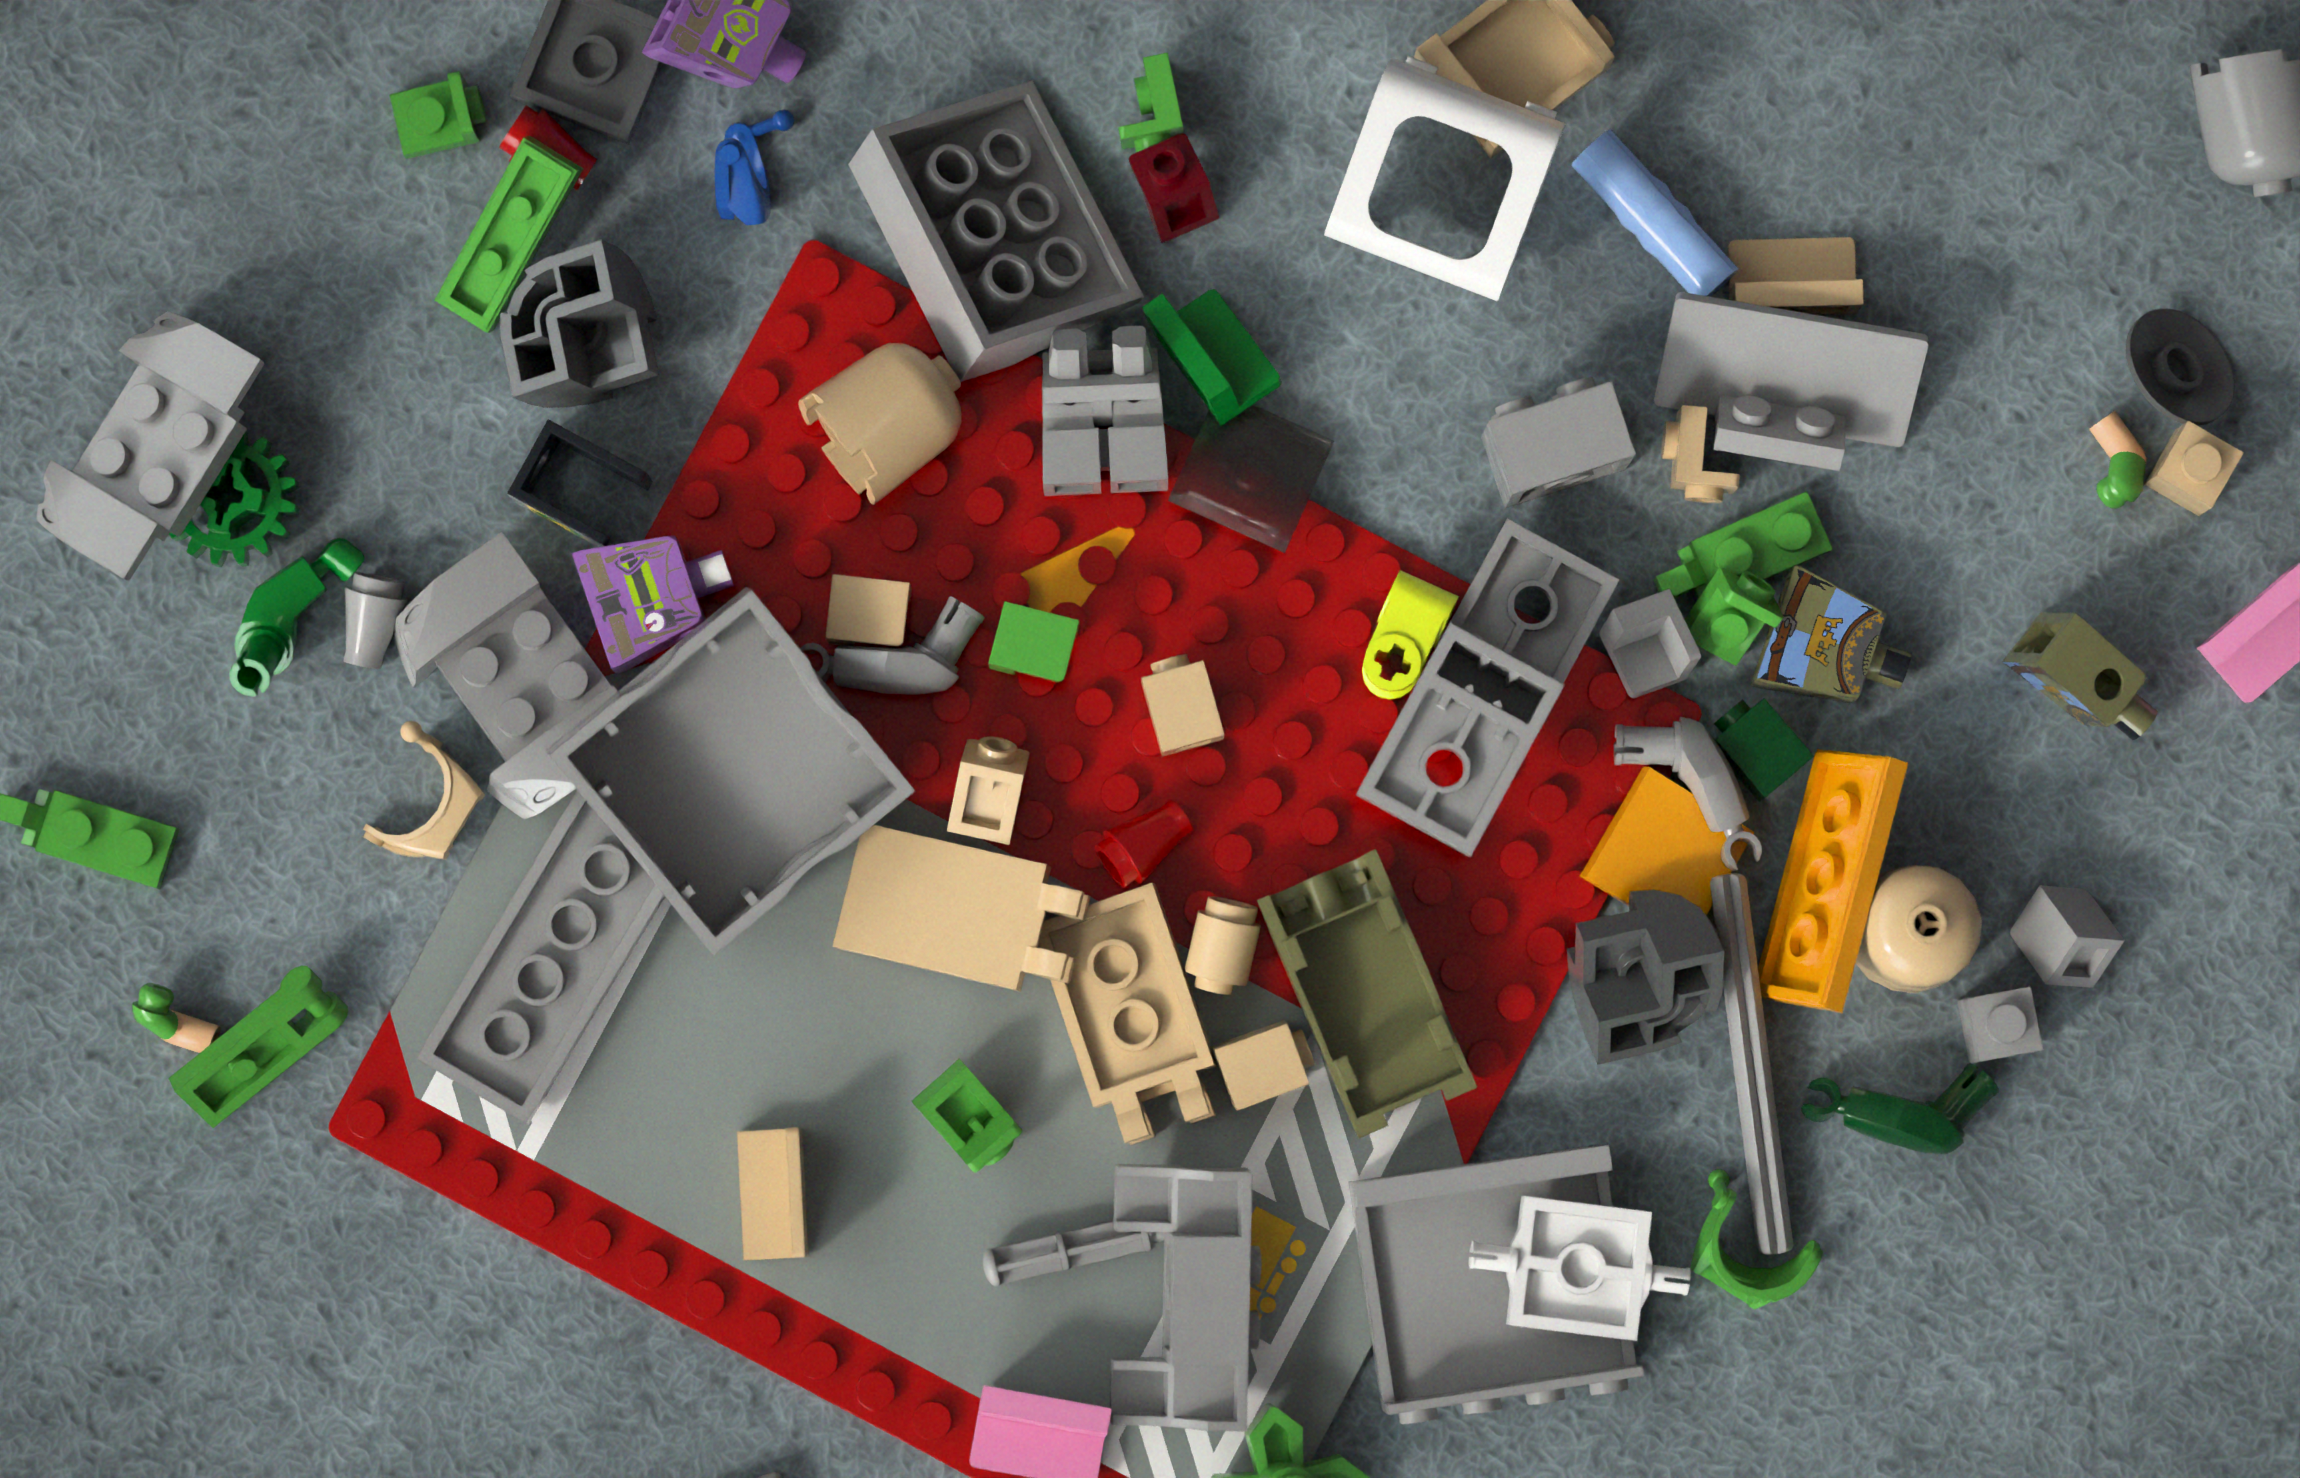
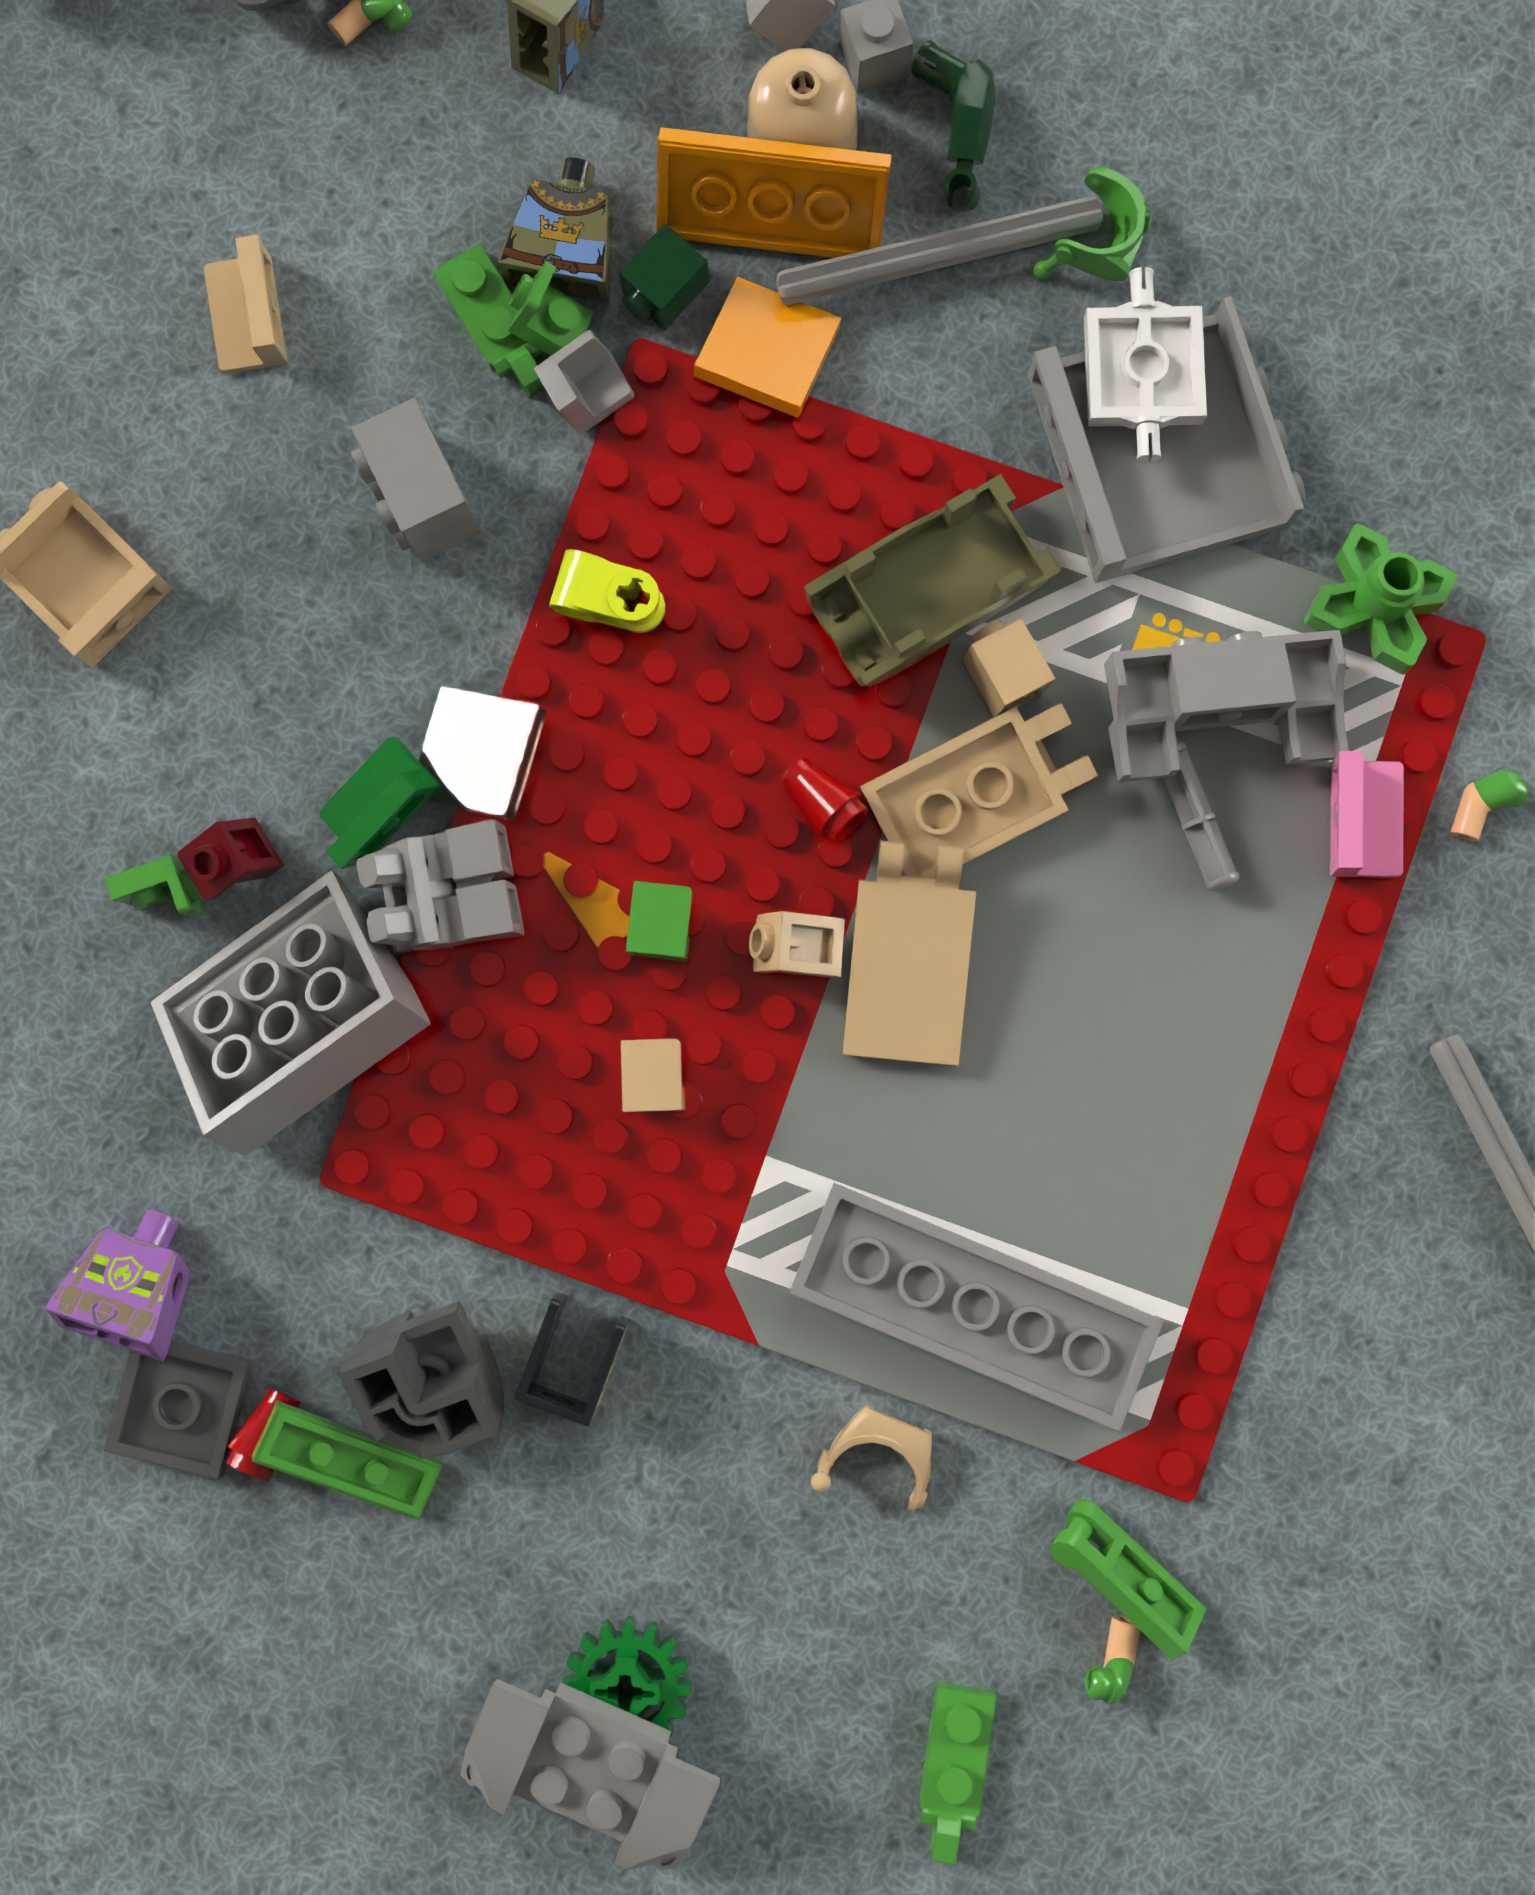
camera: 90 degrees left, 0 degrees up
green arm [229,538,364,696] -> none
light grey cone [343,572,408,669] -> none
bright green bracket [389,71,487,159] -> none
light grey piece [394,532,617,819] -> none
light grey tile [546,587,915,955] -> none
torso [572,536,734,674] -> none
blue helmet [714,109,794,225] -> none
tan panel [737,1127,809,1261] -> none
tan cylinder [798,343,961,505] -> none
light grey arm [800,596,985,695] -> none
bright green bracket [911,1059,1022,1173] -> none
tan brick [1141,654,1225,757] -> none
tan brick [1184,896,1261,995] -> none
white piece [1324,56,1566,301] -> none
light grey bracket [1356,518,1620,857] -> none
dark grey brick [1567,890,1724,1065] -> none
light blue axle [1571,129,1739,297] -> none
light grey arm [1614,717,1762,871] -> none
light grey bracket [1654,292,1928,471] -> none
tan bracket [1661,405,1740,503] -> none

